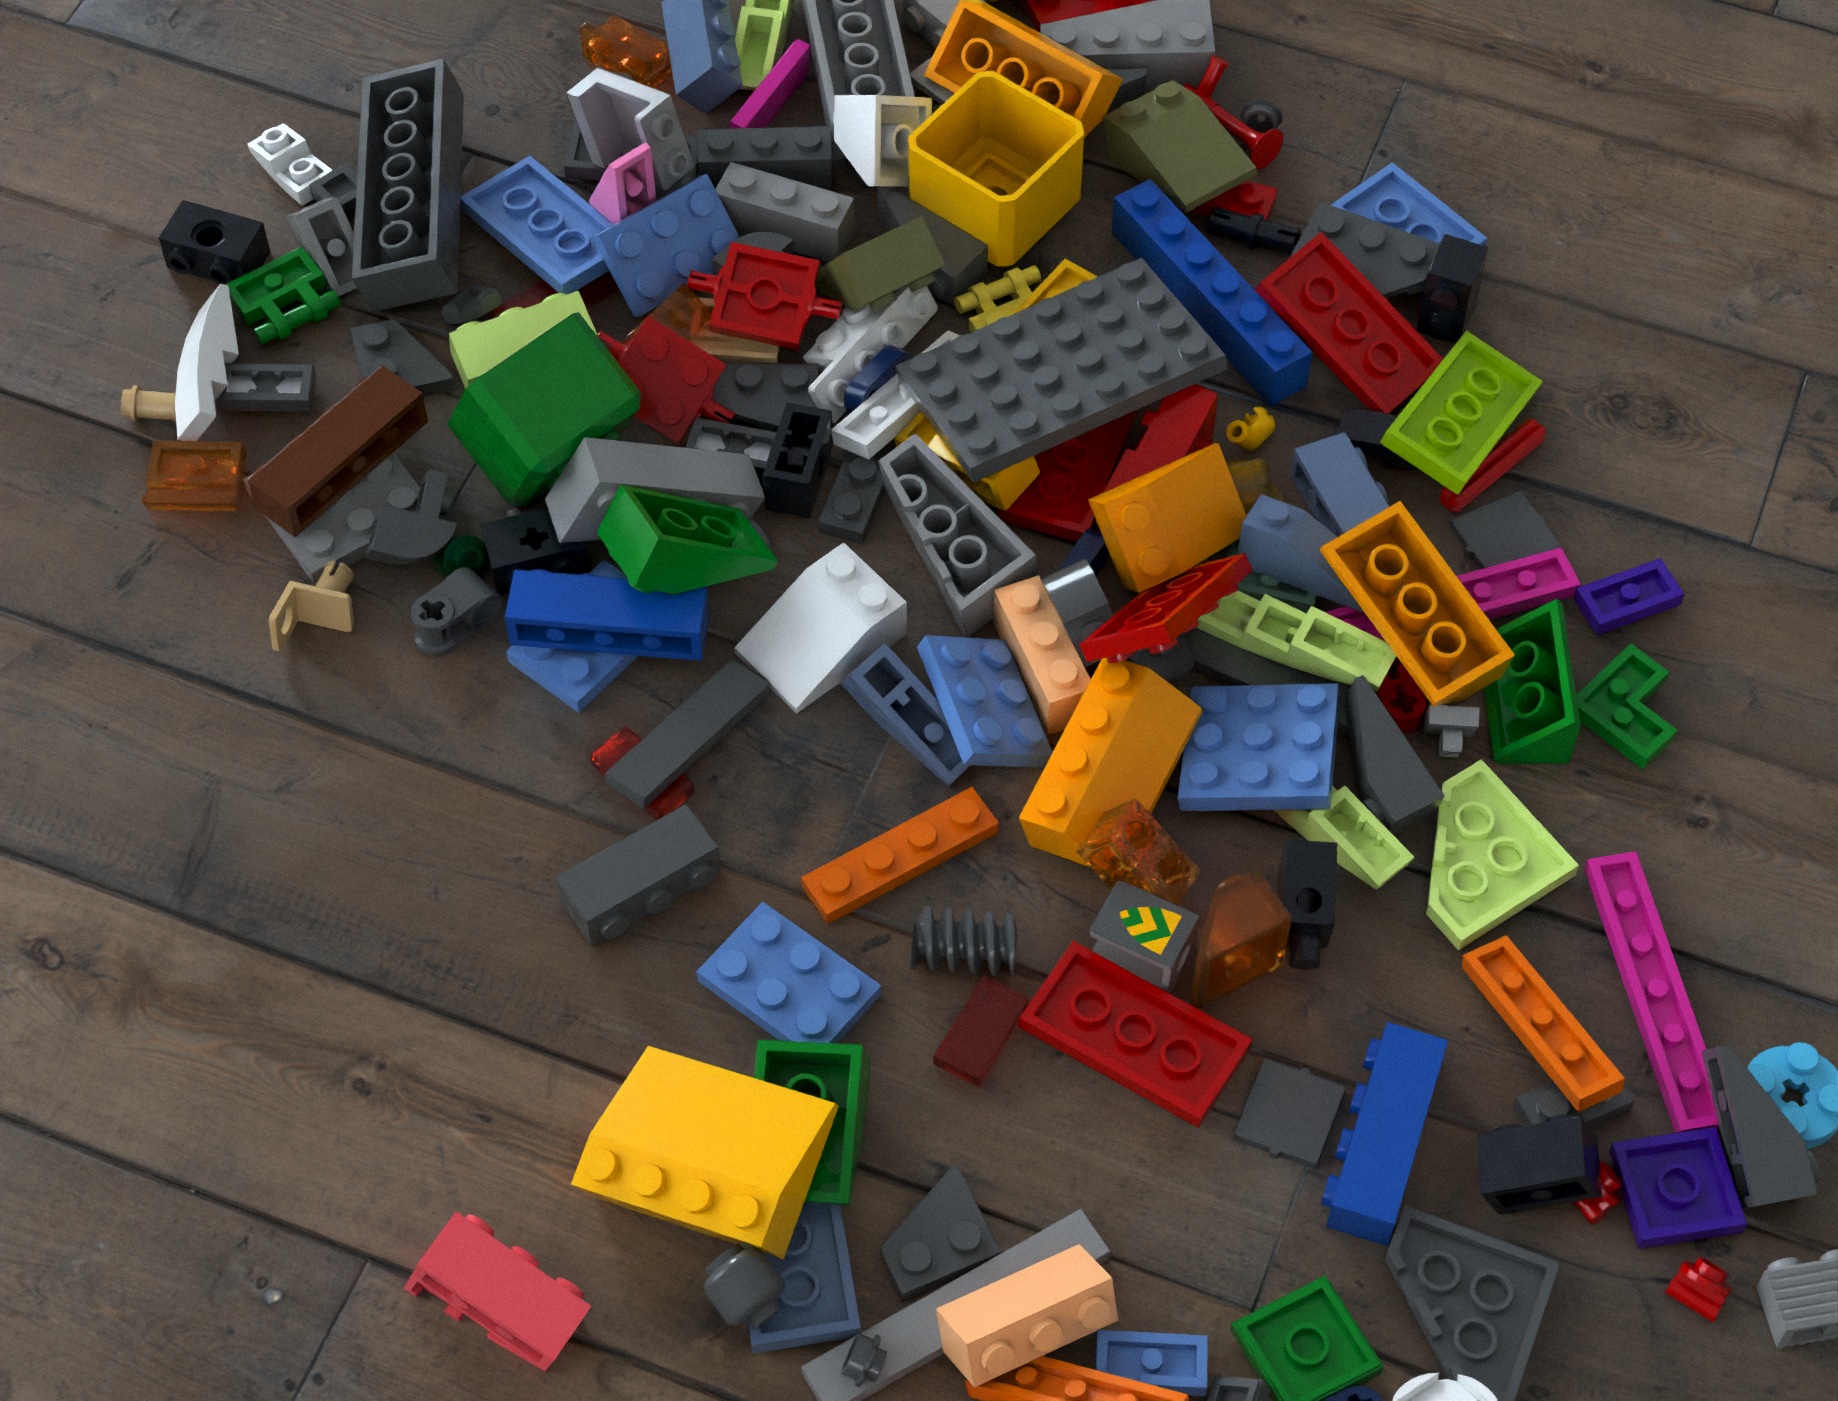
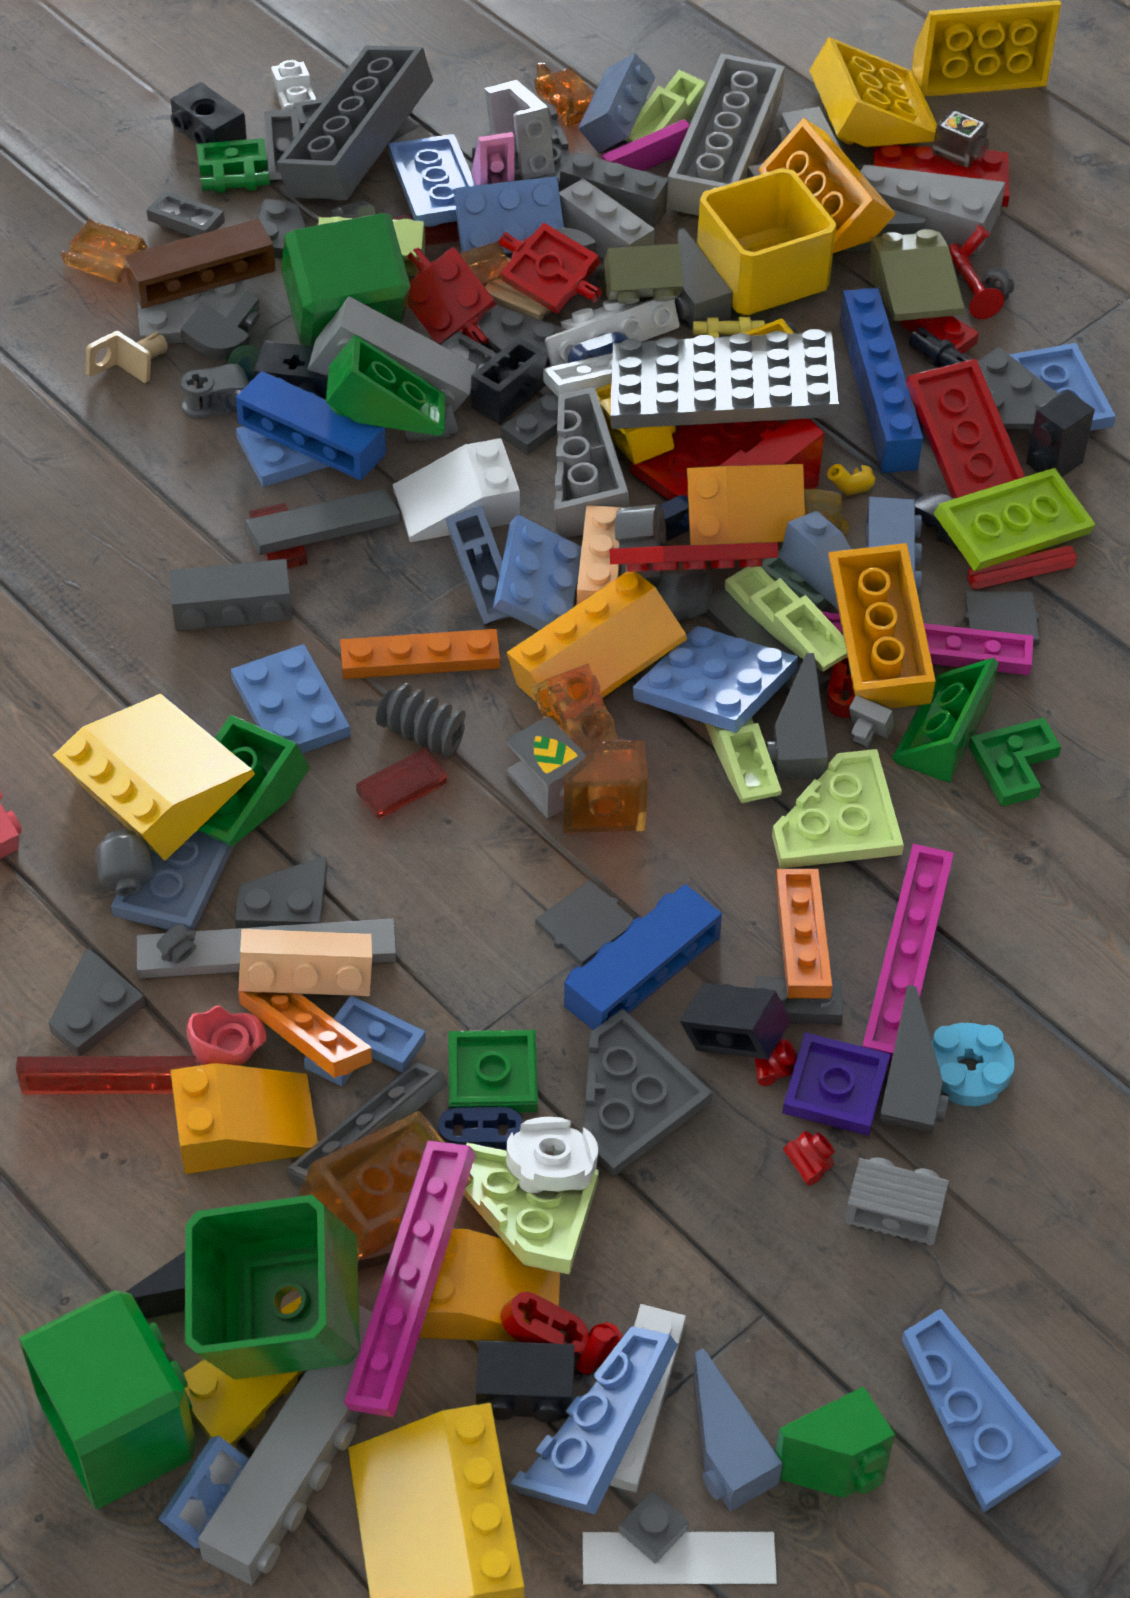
camera: 25 degrees right, 5 degrees down
tan pin [121,385,176,422] -> none
white slope [175,284,239,444] -> none
white slope [833,95,932,187] -> none
red plate [1019,941,1253,1128] -> none
black torso [1276,840,1337,970] -> none
dark purple plate [1574,558,1685,635] -> none

